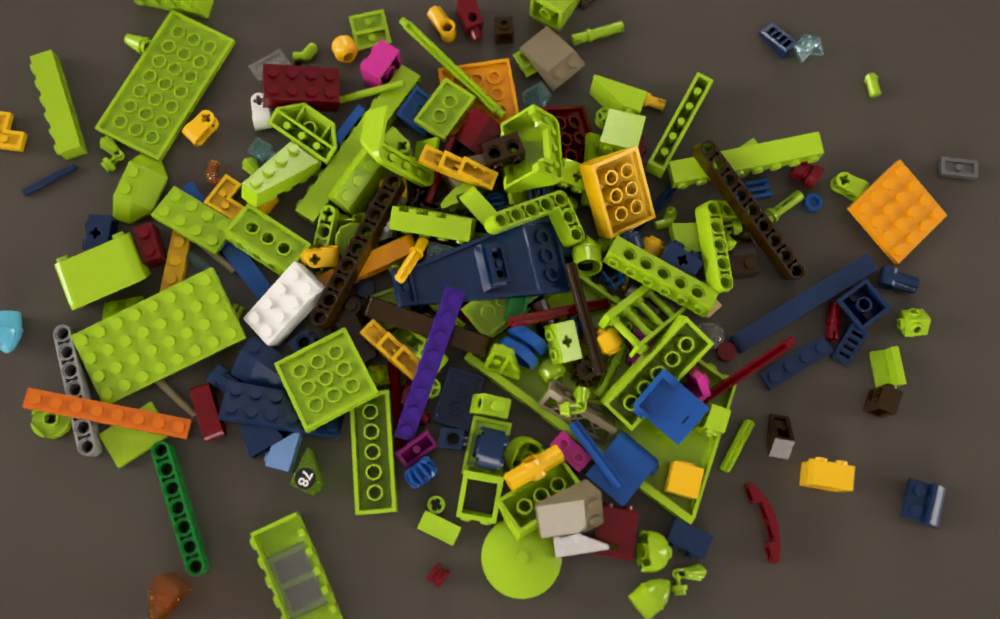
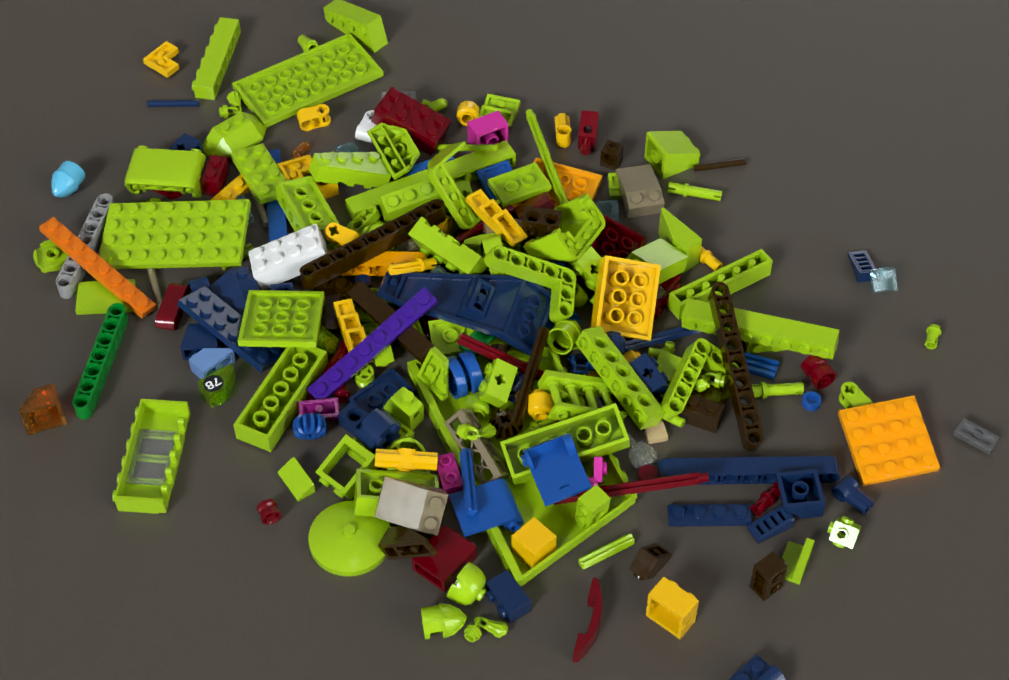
camera: 35 degrees right, 25 degrees down
lime bush [427,496,445,514] -> none

